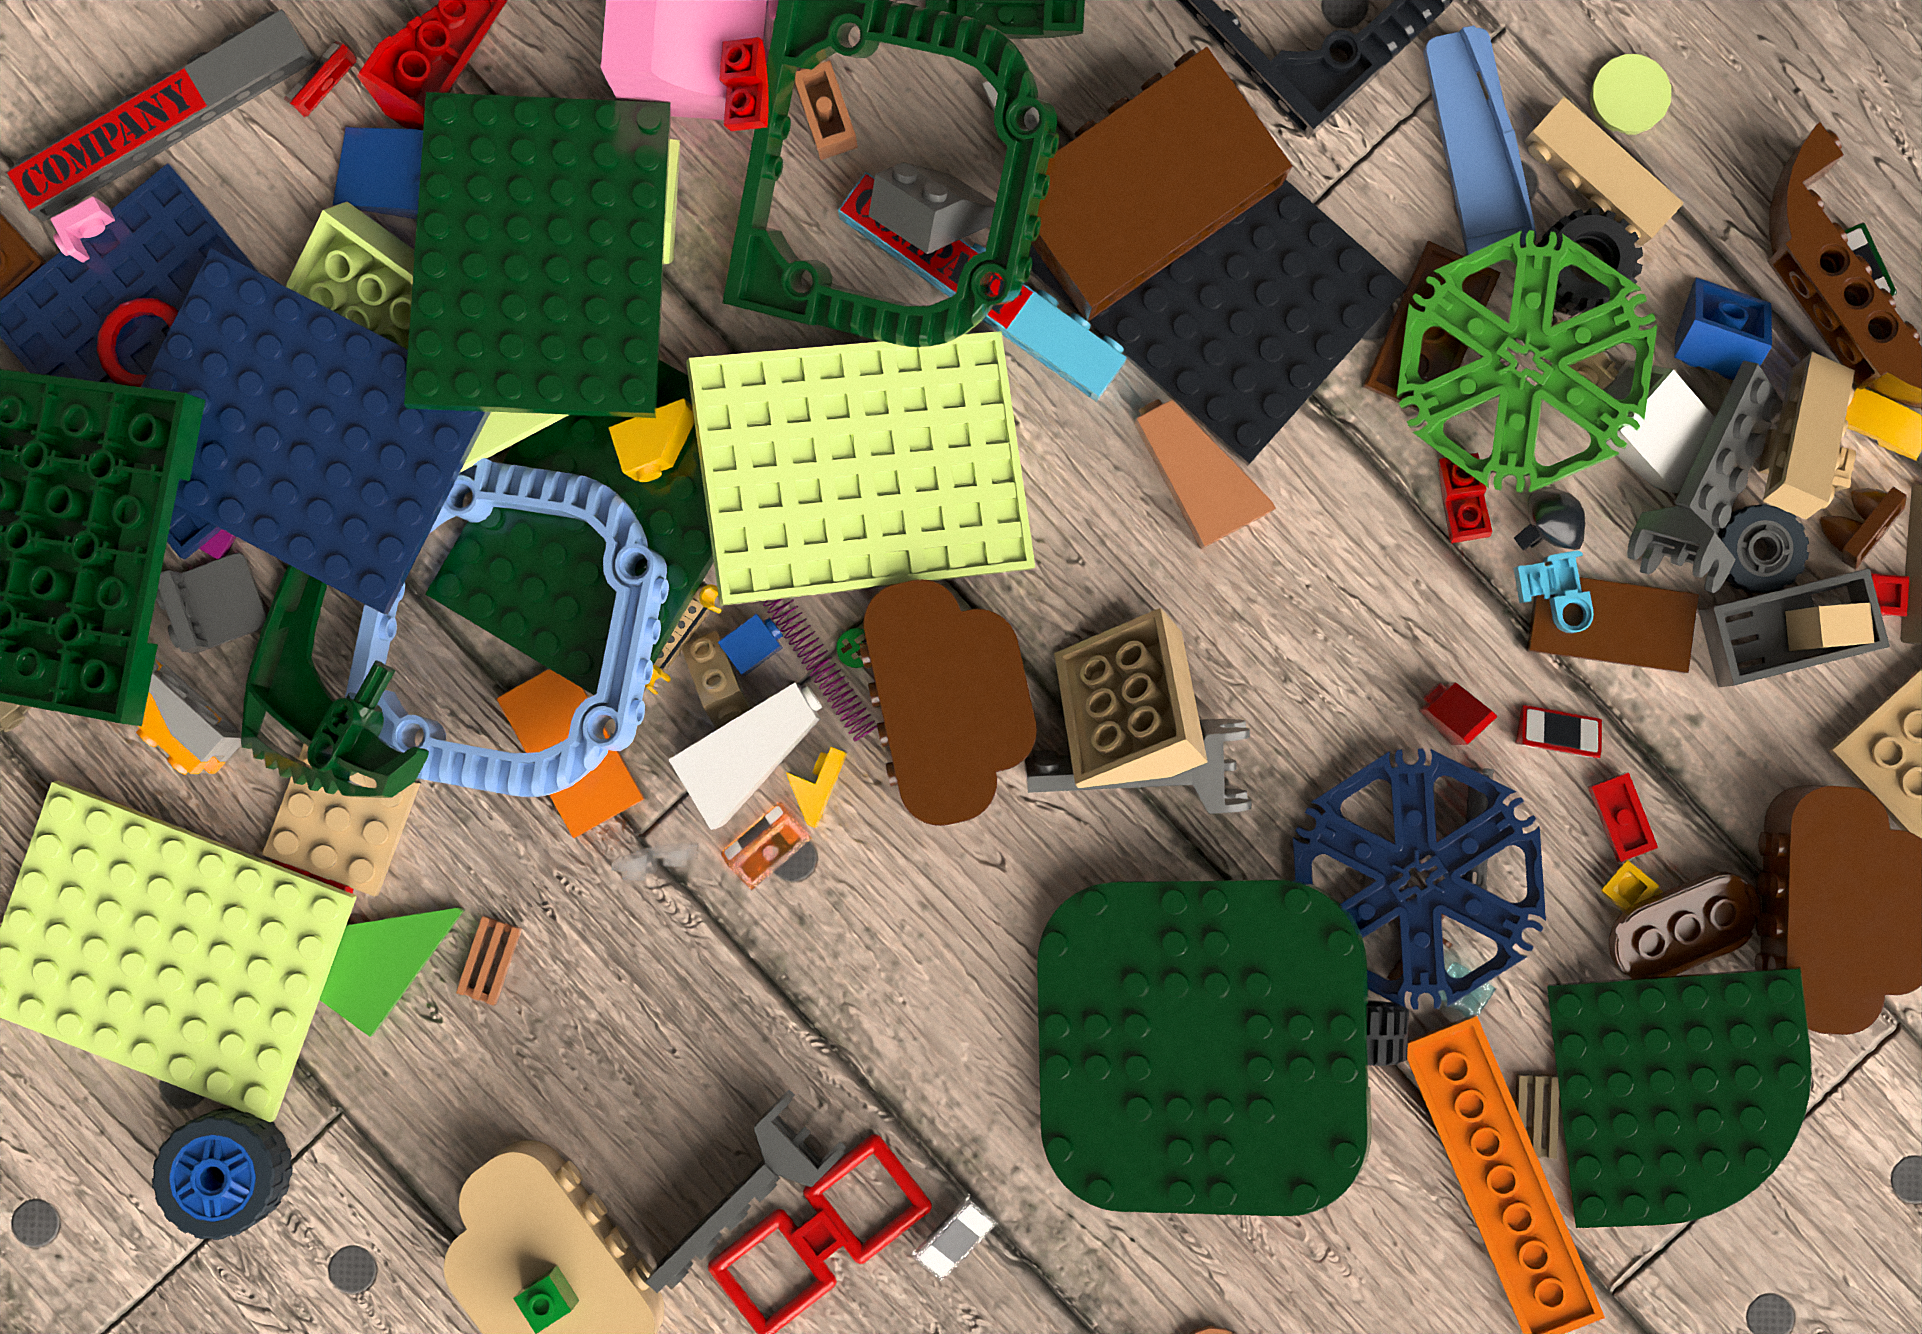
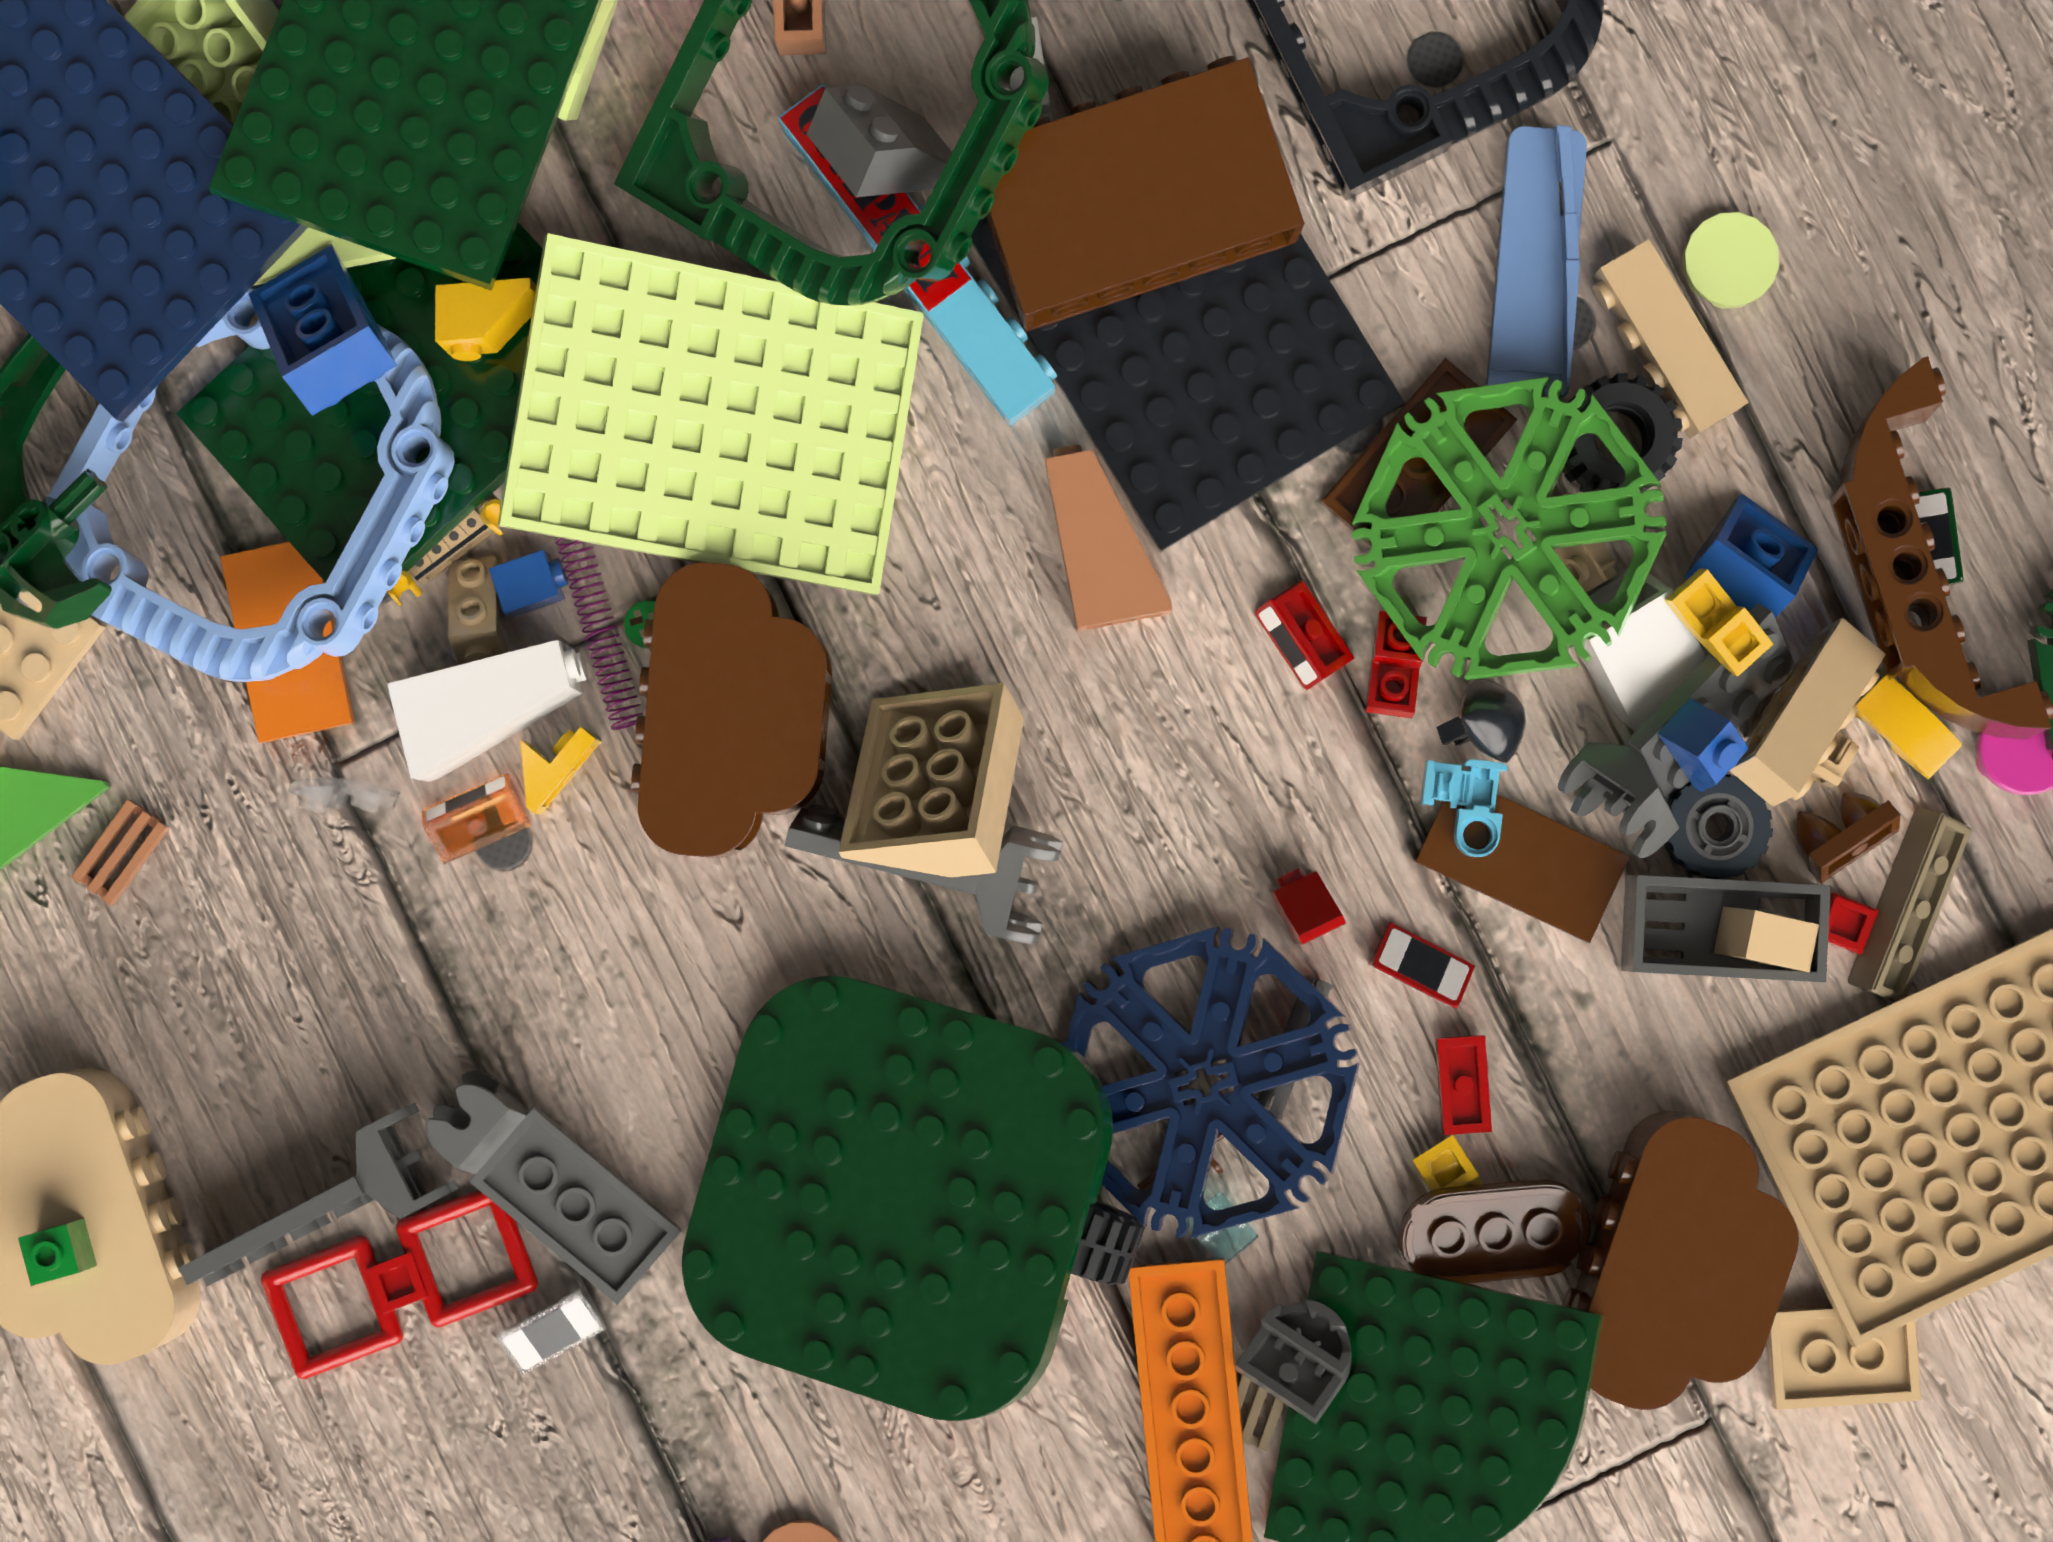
camera: 20 degrees right, 0 degrees up
none -> blue slope [248,244,397,416]
none -> dark grey hinge [426,1070,681,1305]
none -> dark grey slope [1235,1300,1352,1424]
none -> red slope [1255,580,1355,690]
none -> blue slope [1658,698,1749,792]
none -> yellow slope [1664,568,1773,676]

